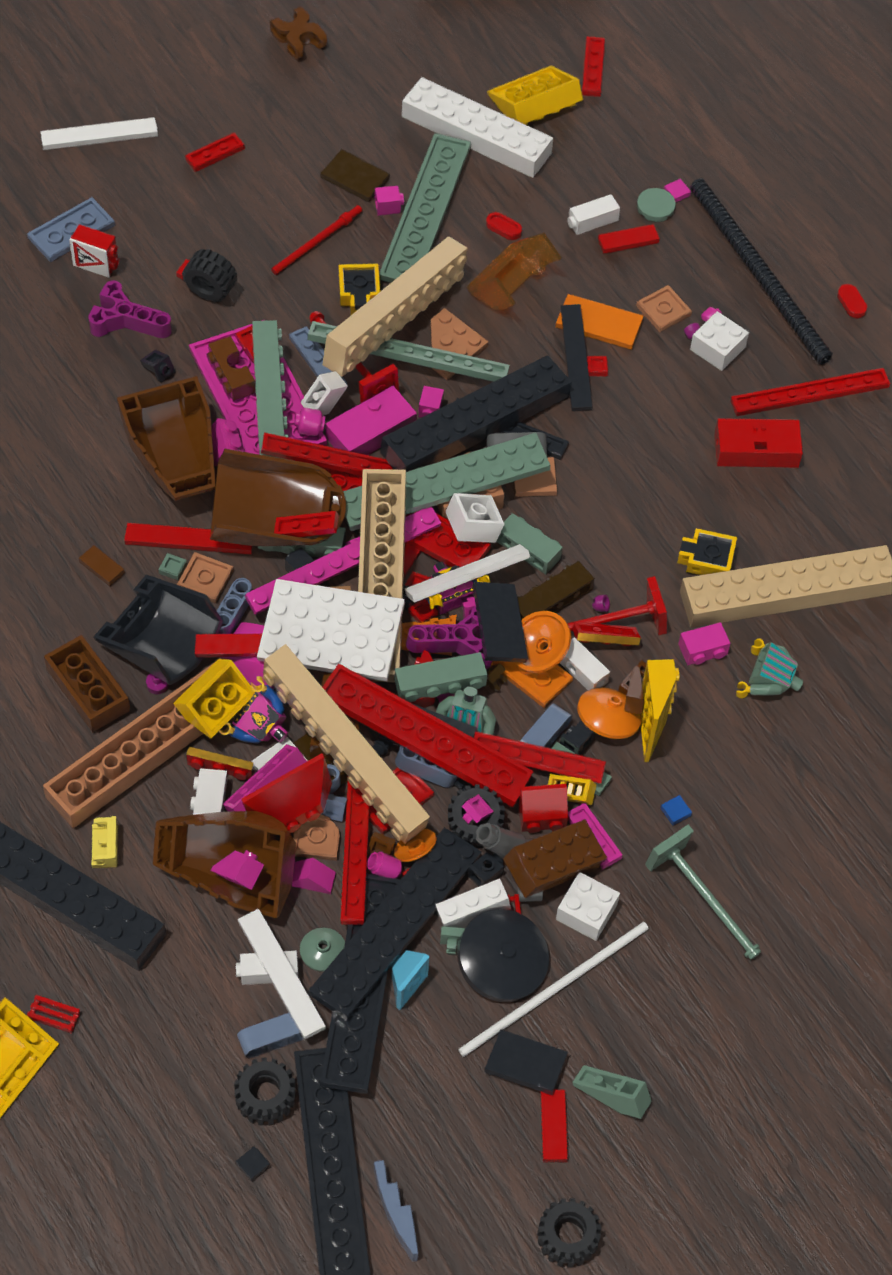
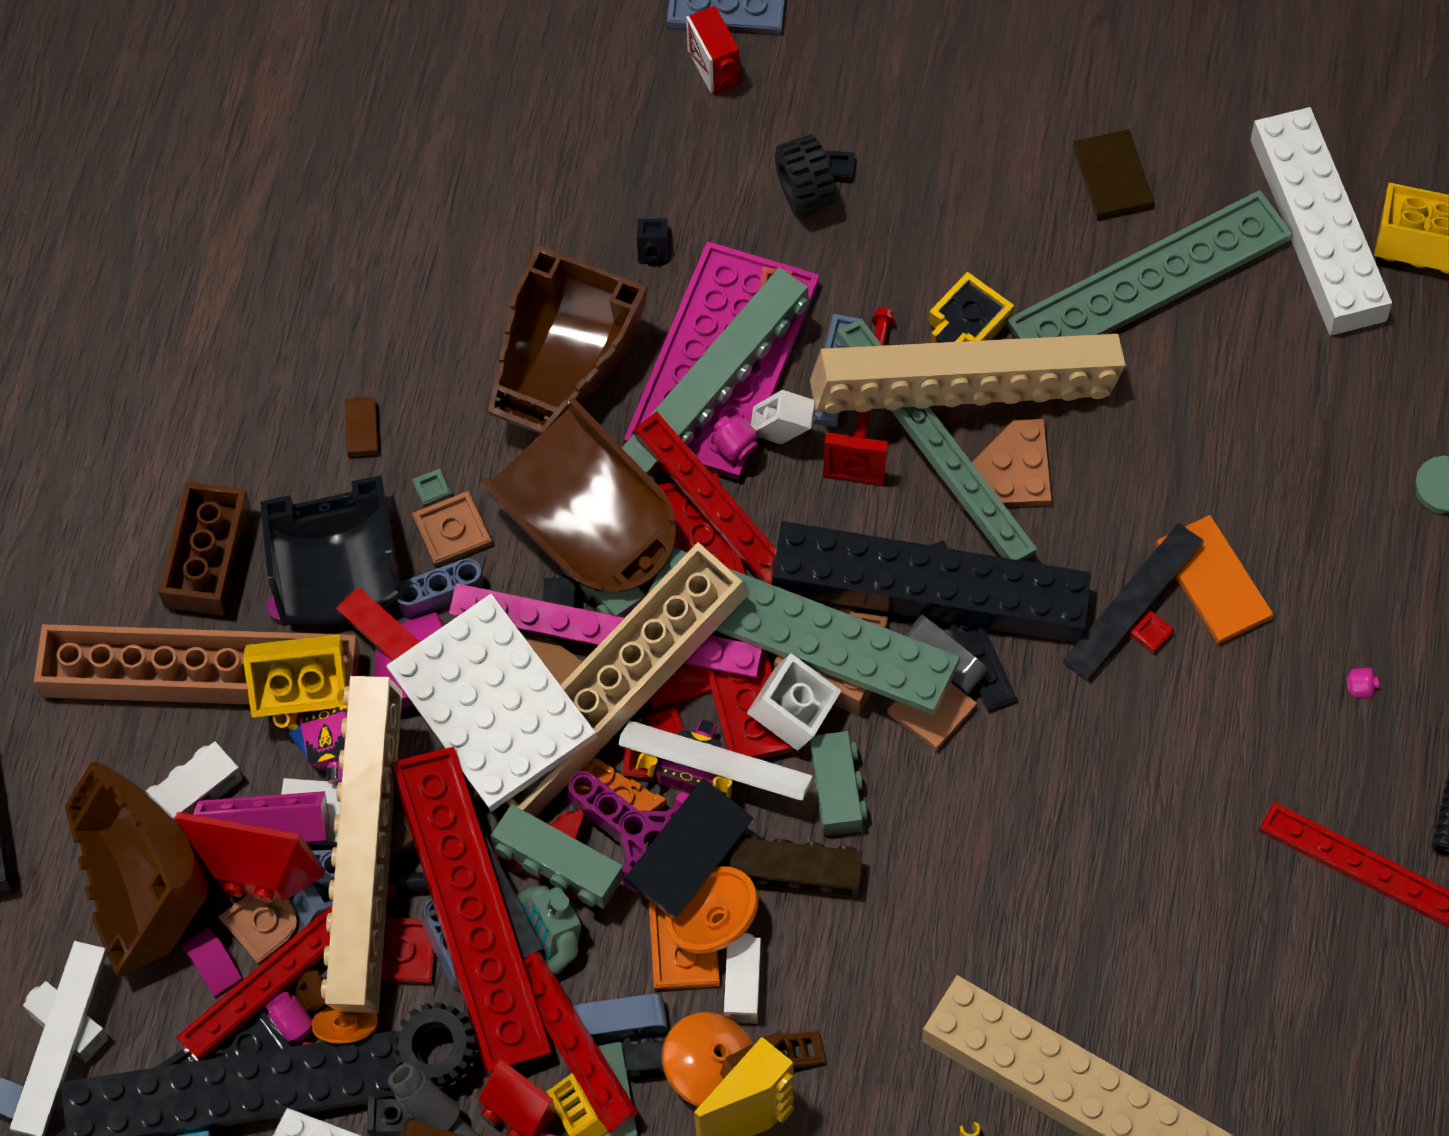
camera: 50 degrees right, 5 degrees up
magenta beam [88,280,172,338] -> none
light yellow hinge [92,816,118,868] -> none
red tile [124,523,253,554] -> none
red tile [185,132,245,172] -> none
plate [186,747,254,780] -> none
reddish brown arch [206,336,256,401] -> none
dark pink slope [210,851,264,890] -> none
dark pink brick [211,418,244,466] -> none
red bar [271,205,362,275] -> none
red plate [274,511,339,537] -> none
sand green dish [300,928,345,972] -> none
dark pink brick [326,386,417,455] -> none
dark pink brick [375,186,404,216] -> none
dark pink brick [418,386,444,418] -> none
dark pink tile [462,794,493,824] -> none
clear orange windscreen [466,233,562,311] -> none
dark brown tile [482,663,507,691] -> none
red tile [486,212,522,240] -> none
white brick [567,194,620,235] -> none
red tile [567,576,667,636] -> none
red plate [572,622,641,646] -> none
magenta hinge [592,594,610,612] -> none
red tile [598,224,660,254] -> none
nougat tile [636,285,692,332] -> none
piece [677,528,737,575] -> none
dark pink brick [678,622,730,665] -> none
magenta hinge [684,323,700,340] -> none
white brick [690,311,749,371] -> none
red brick [714,418,803,468] -> none

